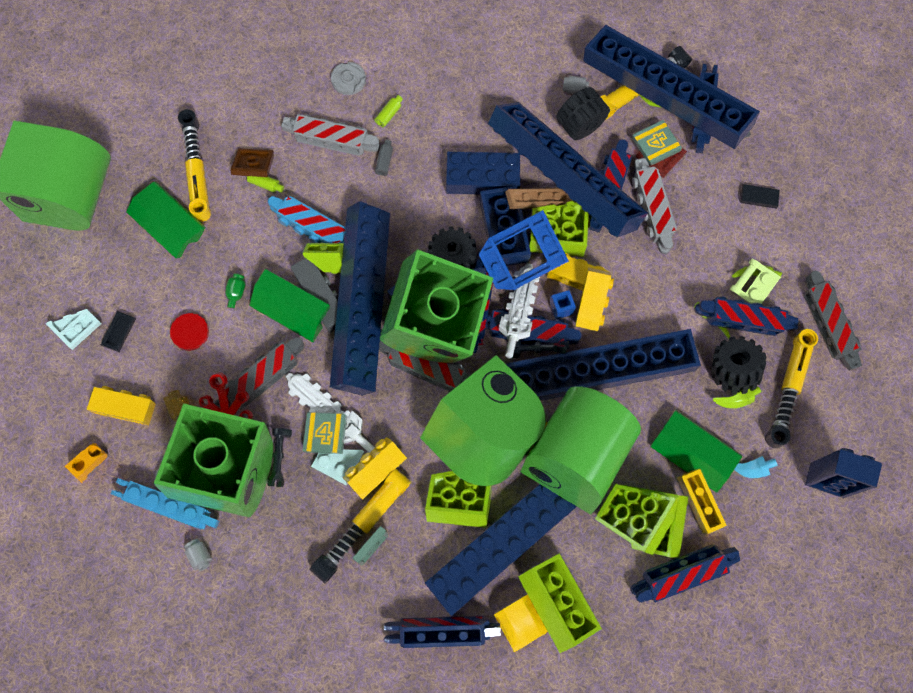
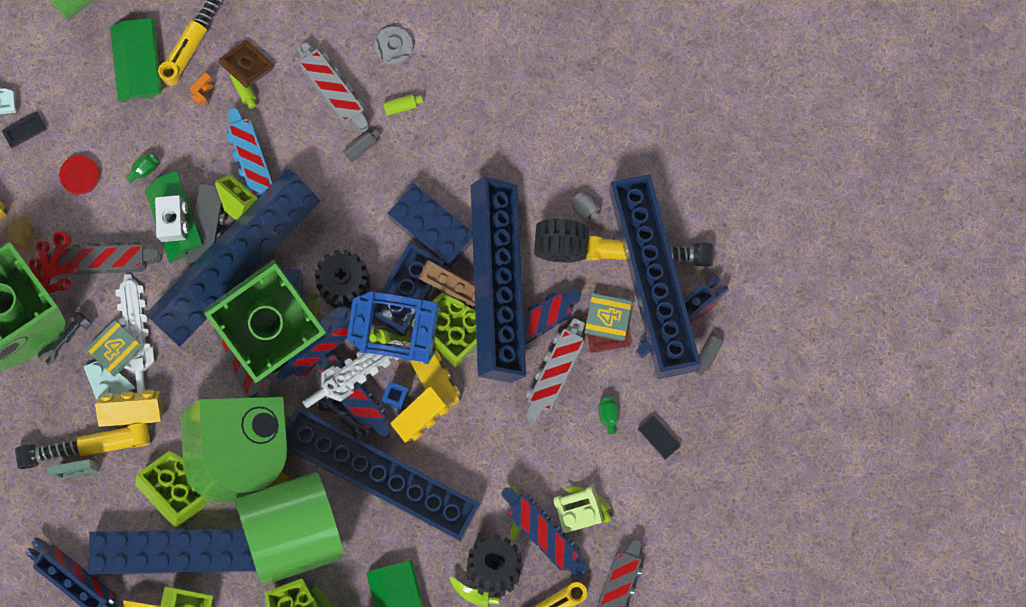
camera: 40 degrees right, 5 degrees up
none -> white brick [155,195,189,242]
none -> orange bracket [189,72,214,107]
none -> lime bar [369,328,411,344]
none -> green plant [598,397,619,435]

